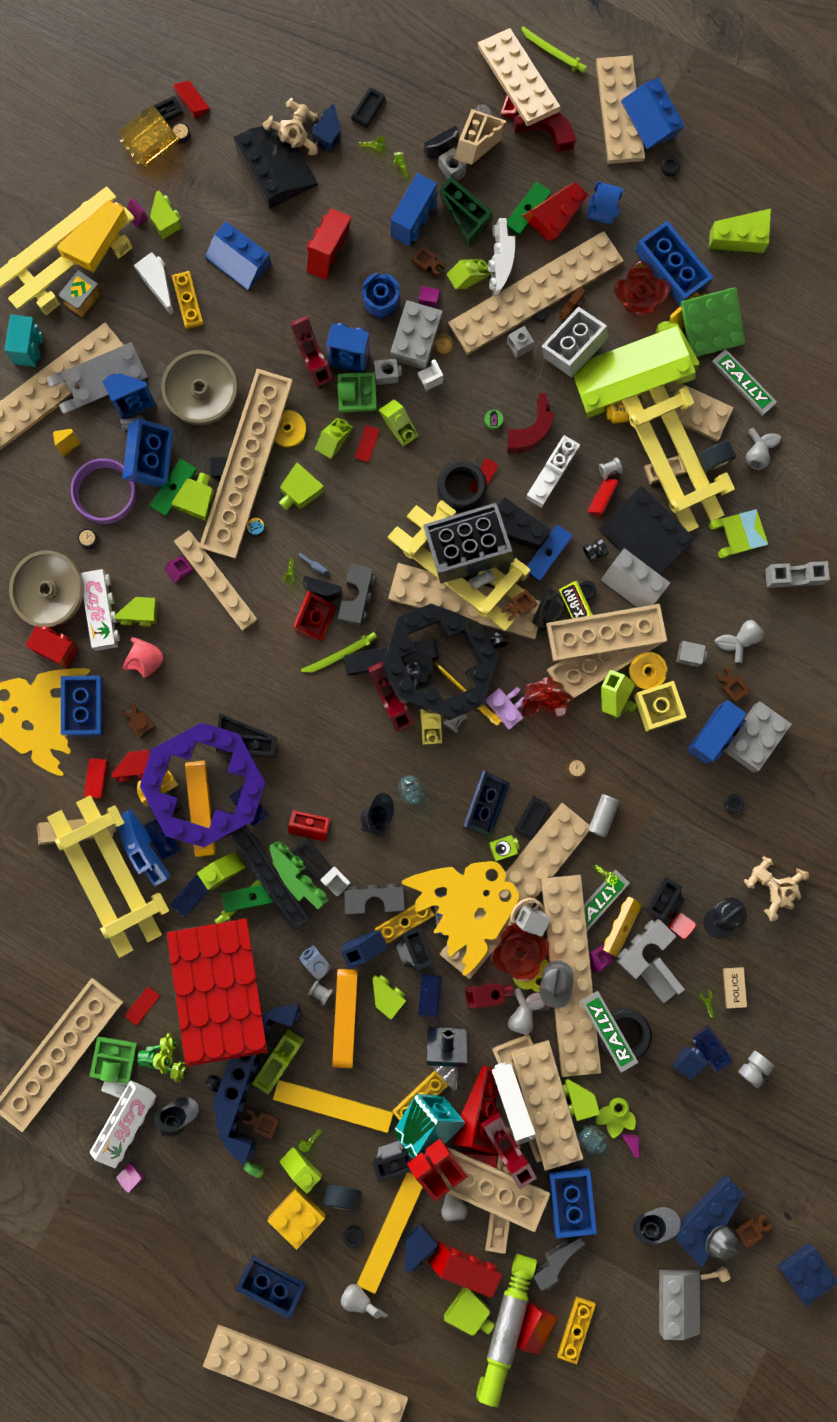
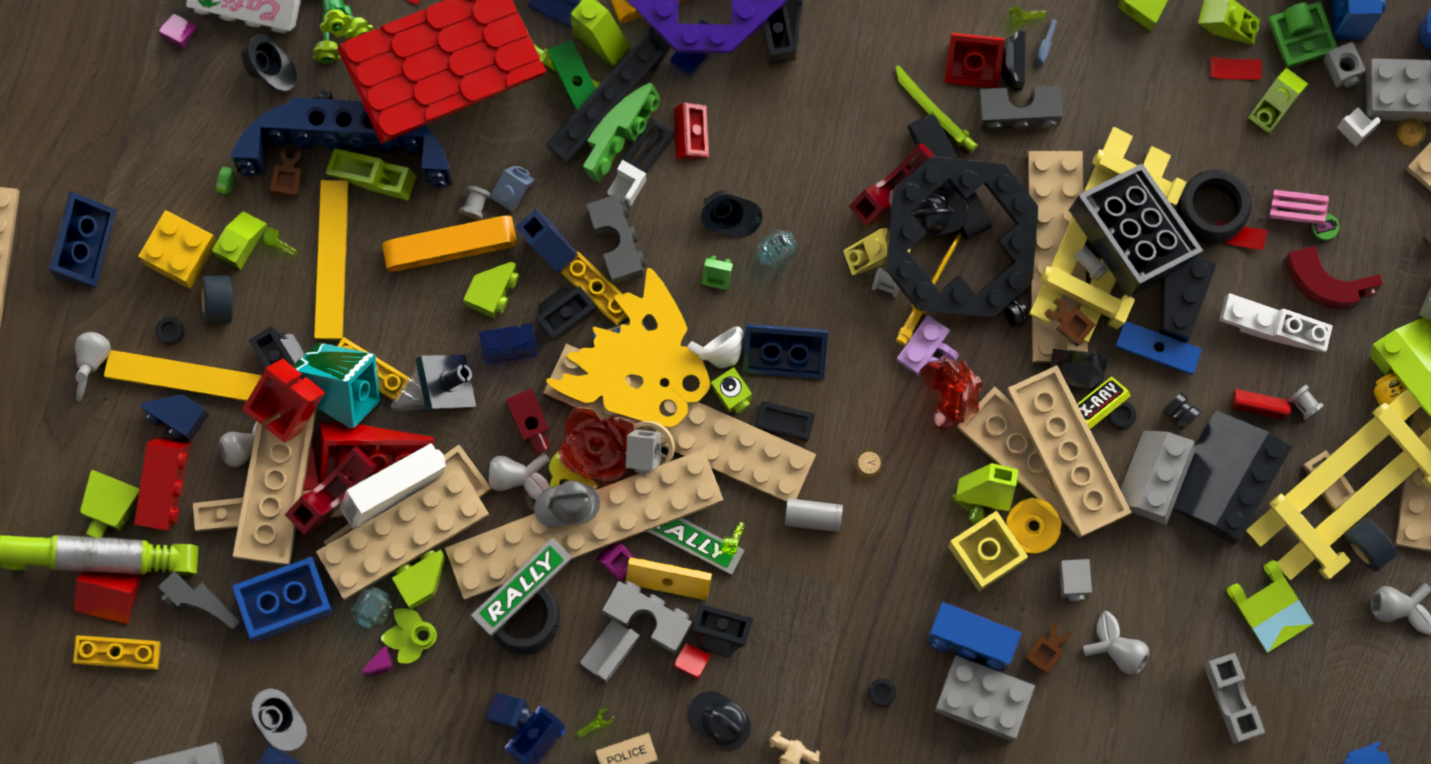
camera: 80 degrees right, 5 degrees down
none -> white hat [688,327,744,369]
none -> bright green tile [701,256,733,290]
none -> bright pink tile [1270,190,1329,225]

